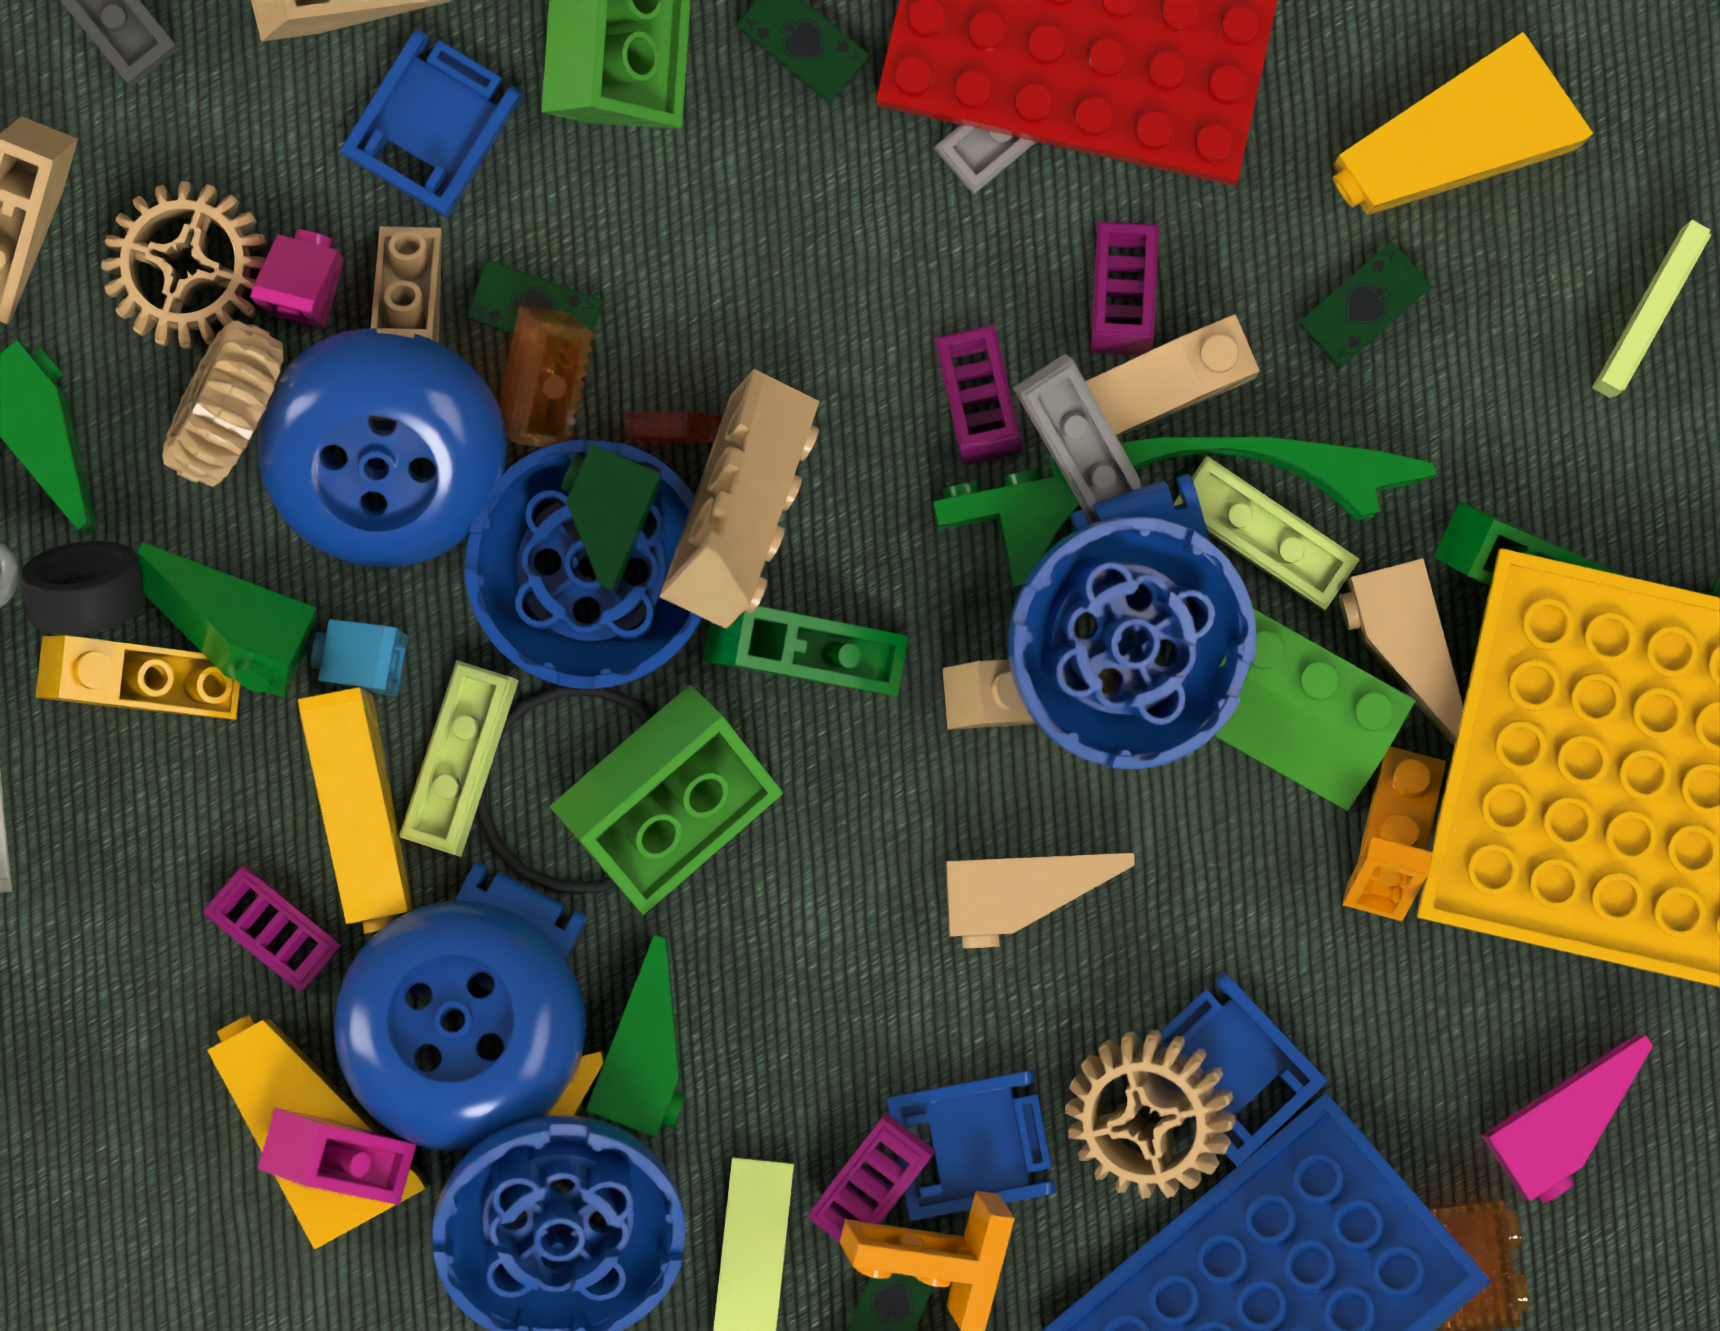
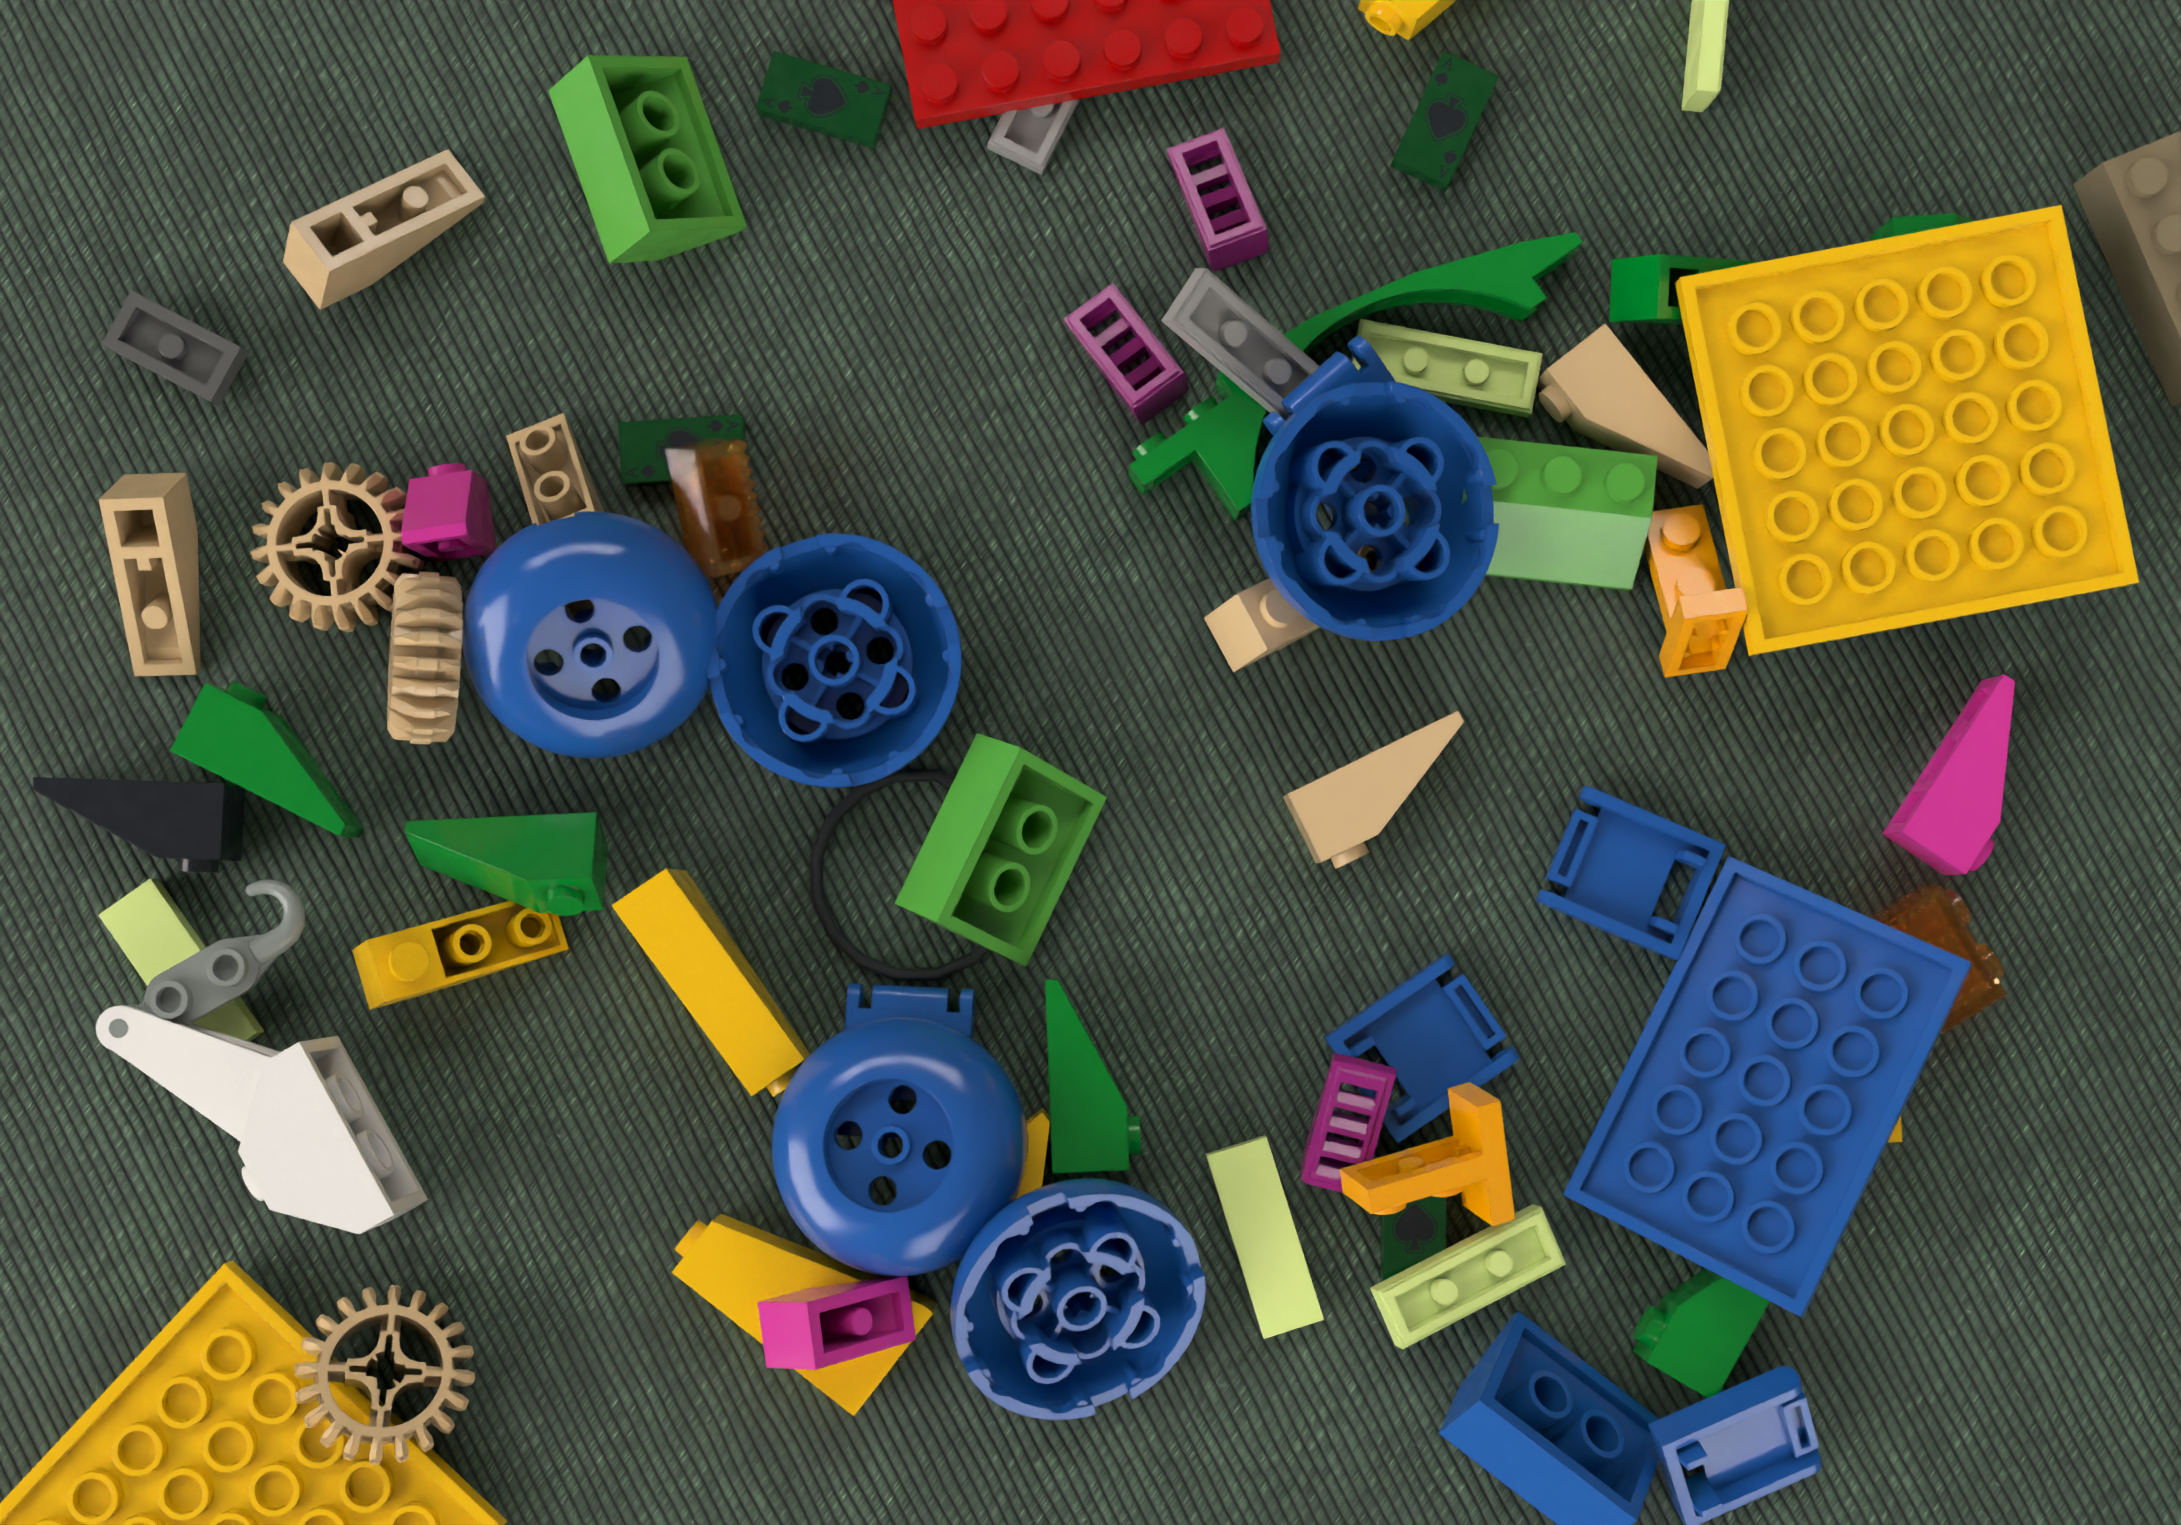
camera: 25 degrees left, 0 degrees up
black tyre [20,540,145,636] -> none
magenta slope [203,865,343,993] -> none
dark azure slope [311,619,409,697] -> none
blue container [340,28,523,219] -> none
yellowish green tile [399,660,519,857] -> none
dark green slope [561,444,663,595] -> none
clear red tile [625,412,723,443] -> none
tan wedge [659,369,820,629] -> none
green slope [702,606,909,697] -> none
tan gear [1065,1030,1235,1200] -> none
tan slope [1085,314,1260,437] -> none

